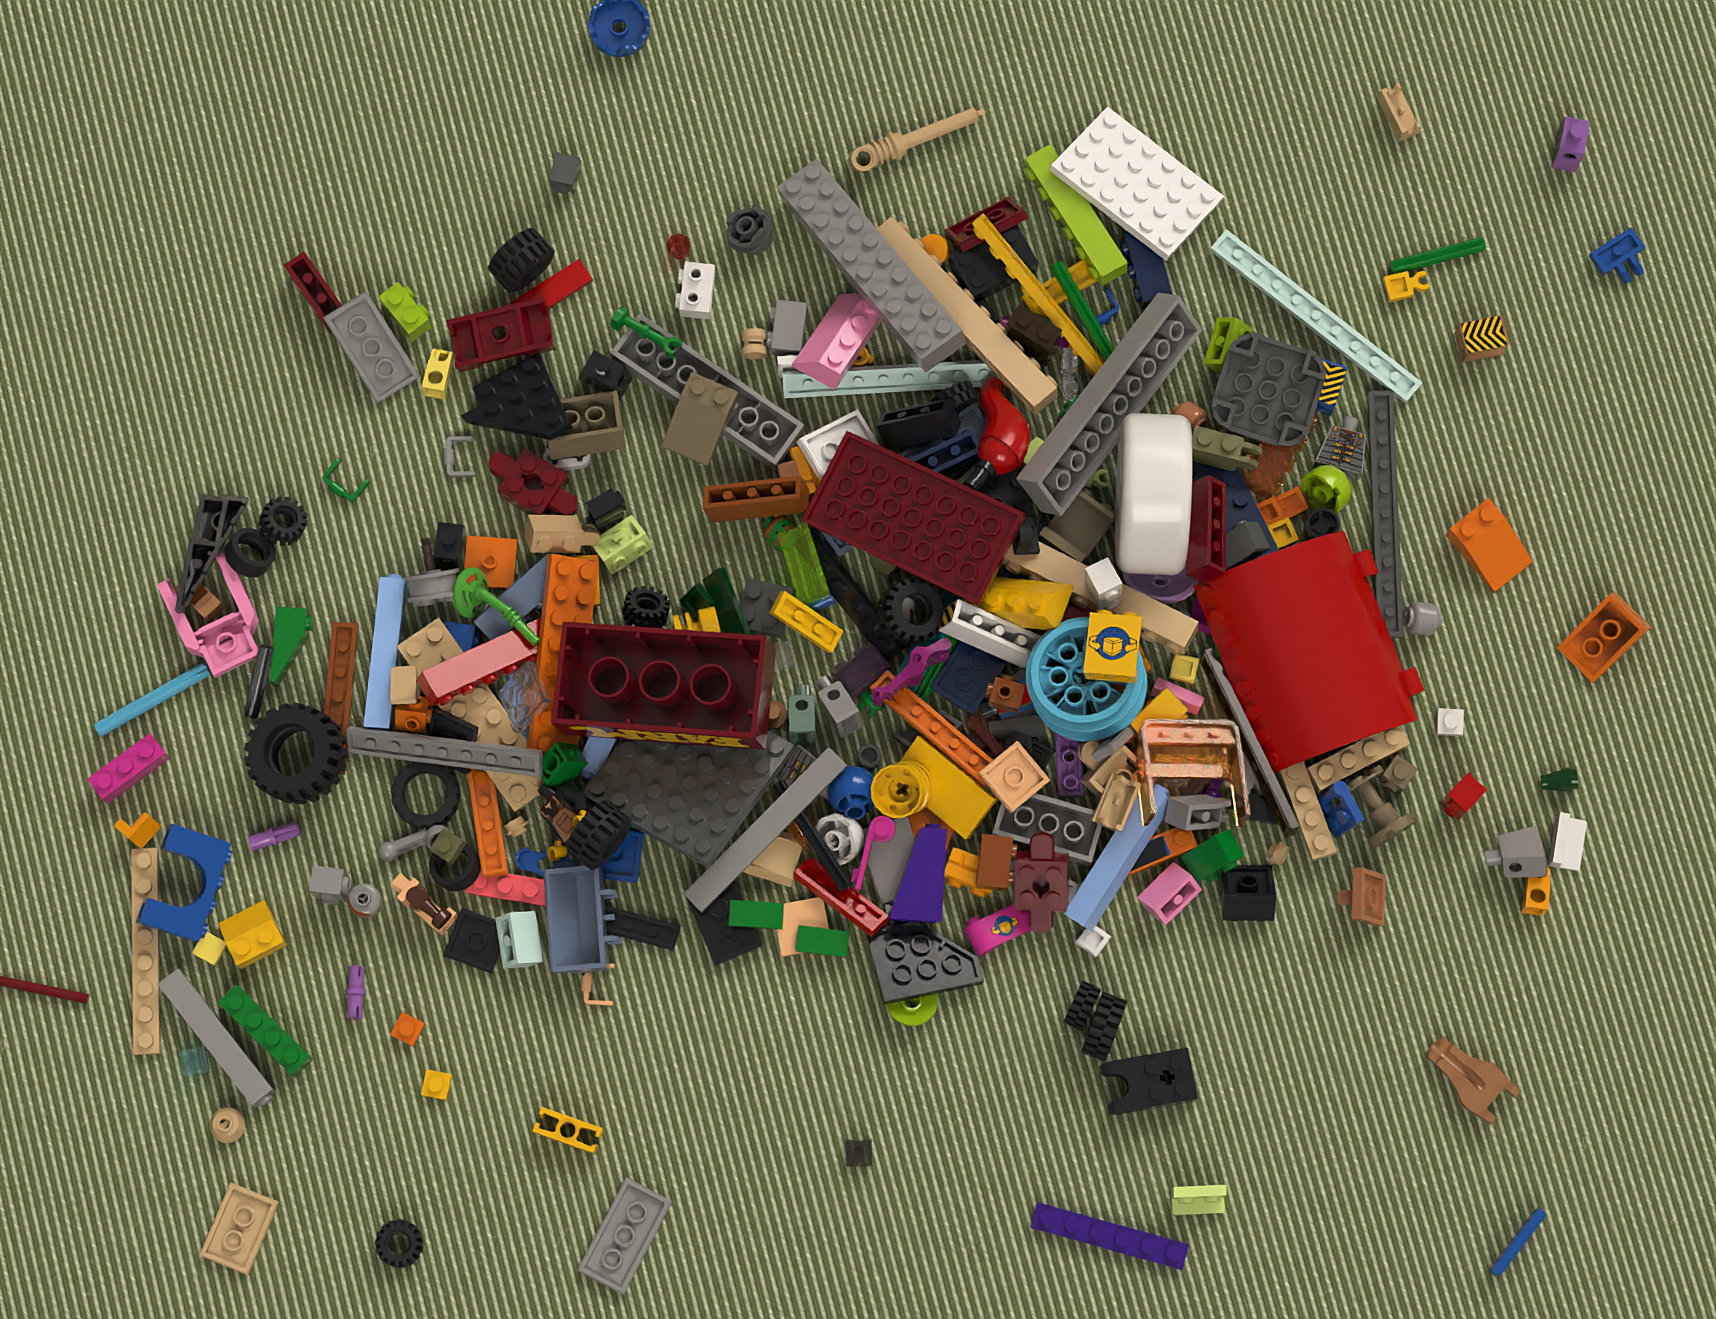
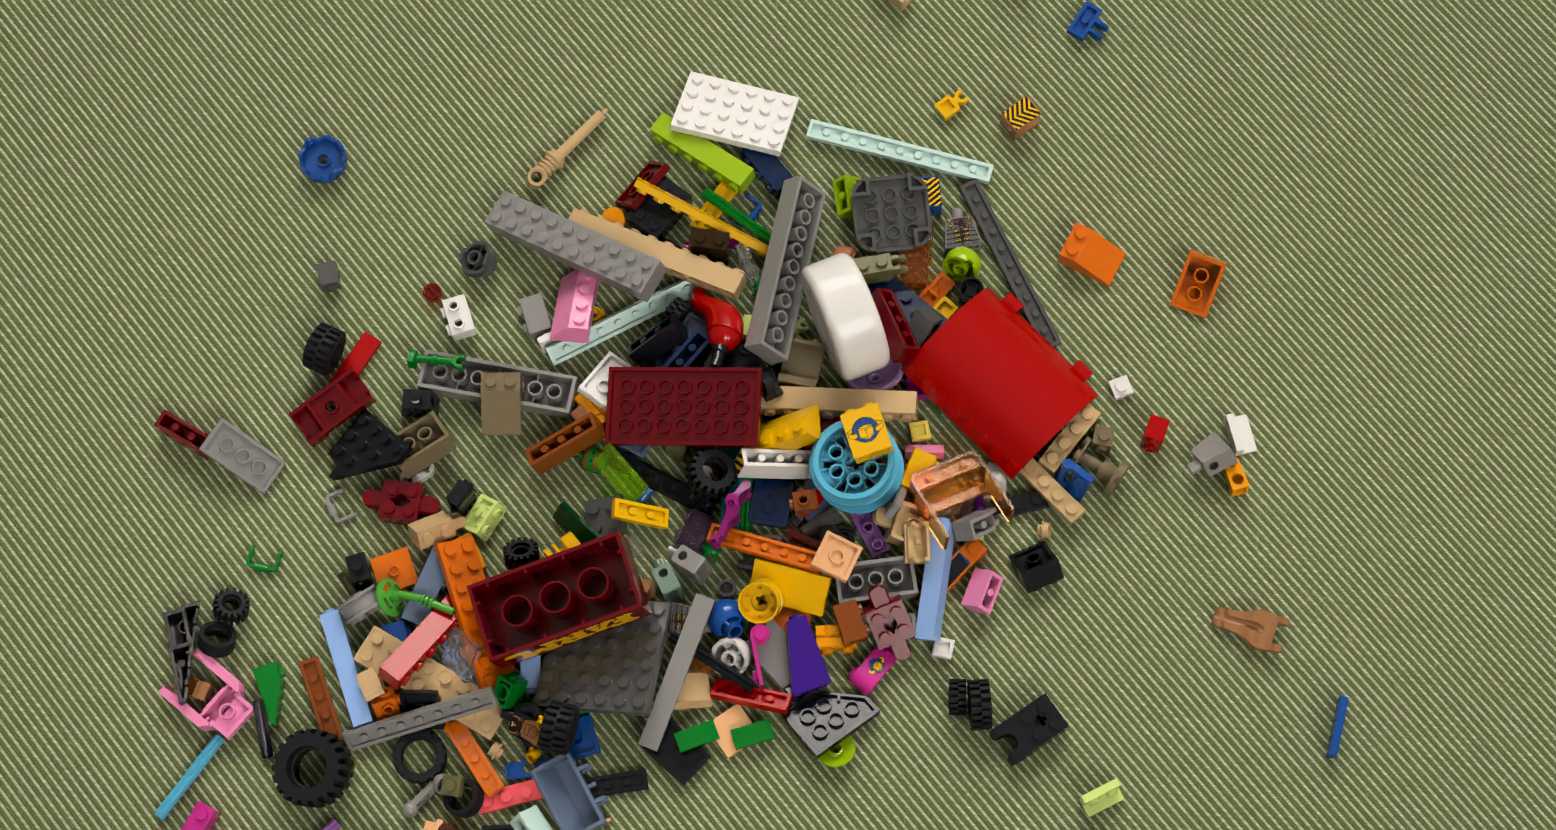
camera: 20 degrees left, 5 degrees down
lime brick [378,282,432,342] -> none
light yellow leg [422,348,454,400] -> none
dark green plate [679,583,715,619] -> none
tan wheel [741,328,767,359] -> none
white brick [1085,557,1122,610] -> none
green brick [1181,829,1244,884] -> none
dark brown tile [1199,648,1299,838] -> none
nougat tile [1337,867,1386,926] -> none
green axle [1389,237,1486,274] -> none
light grey head [1403,602,1442,636] -> none
dark green cone [1540,767,1579,792] -> none

